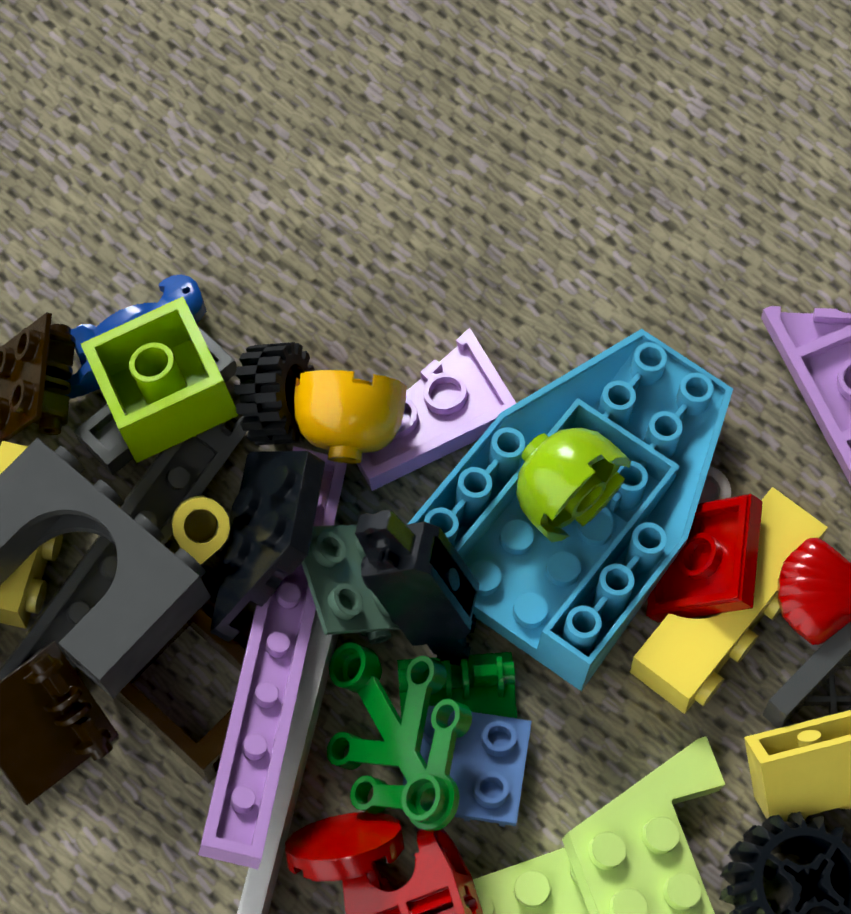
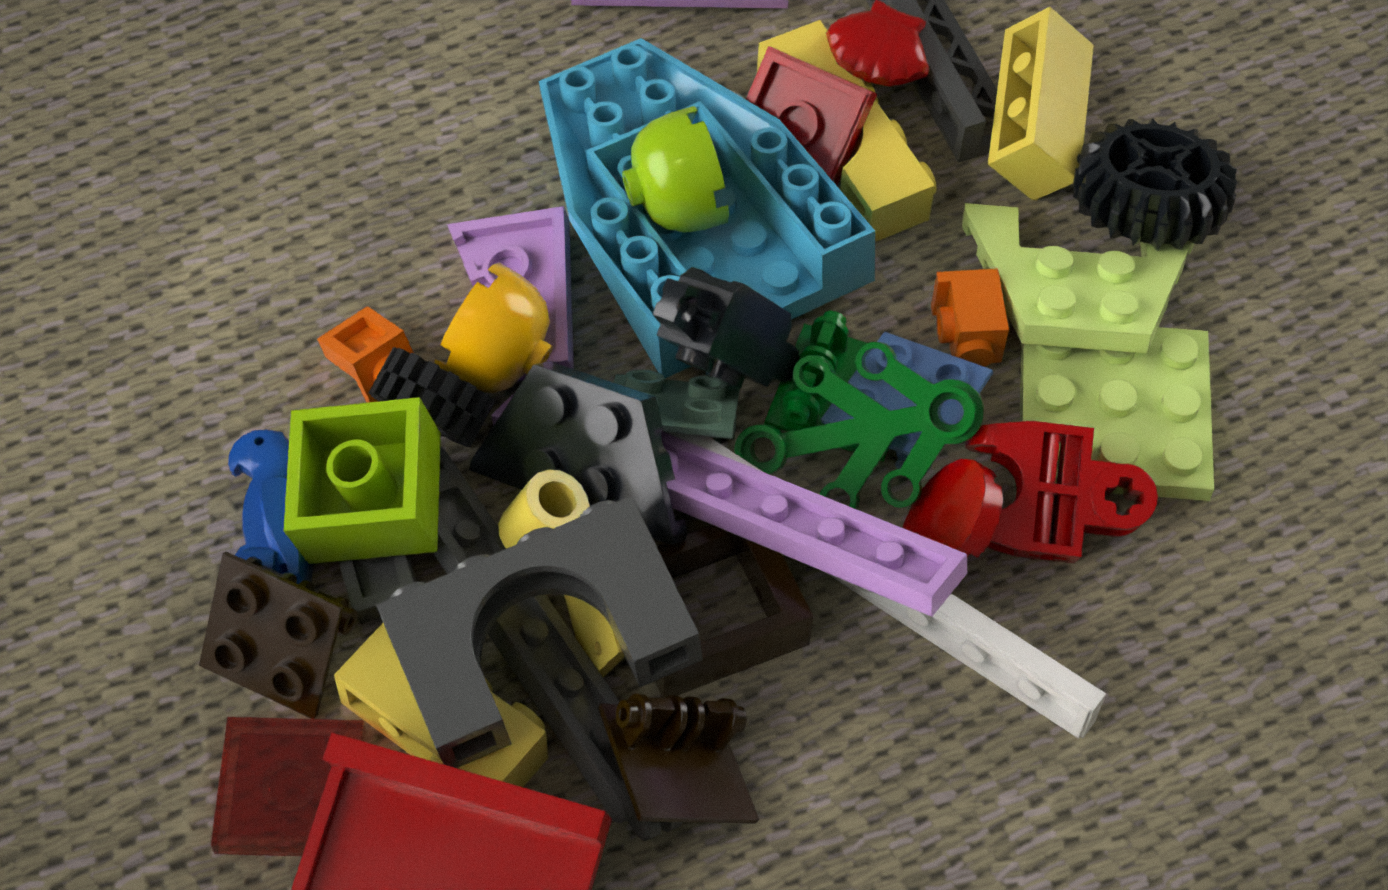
camera: 70 degrees left, 10 degrees down
none -> orange bracket [317,306,414,403]
none -> orange brick [931,268,1009,367]

